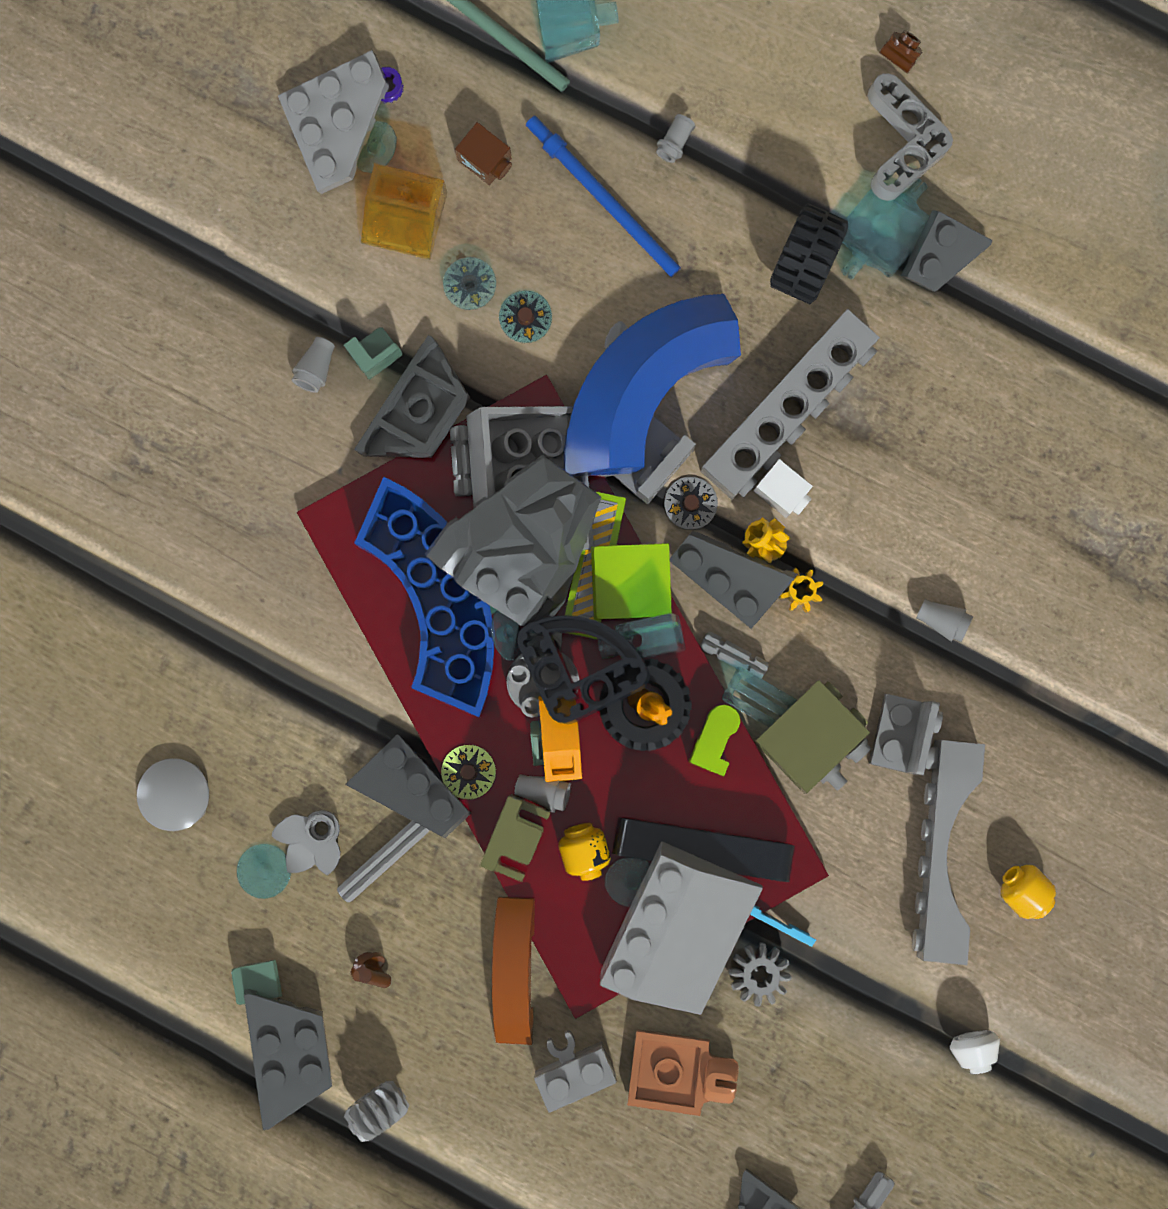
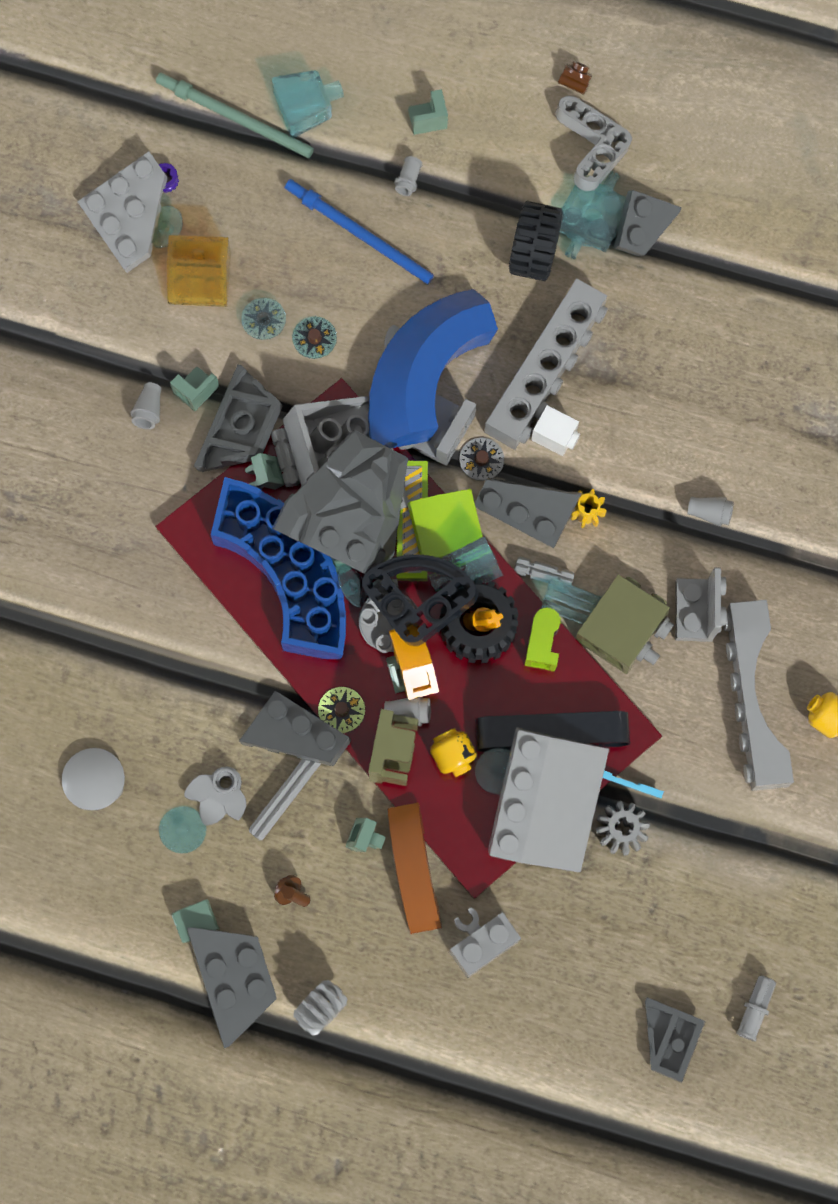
camera: 15 degrees left, 10 degrees down
reddish brown brick [455,122,512,186] -> none
nougat plate [627,1029,739,1116] -> none
yellow gear [742,517,790,563] -> none
white cone [950,1030,1000,1074] -> none
none -> sand green tile [245,453,285,489]
none -> sand green tile [345,817,386,852]
none -> sand green panel [408,89,448,135]

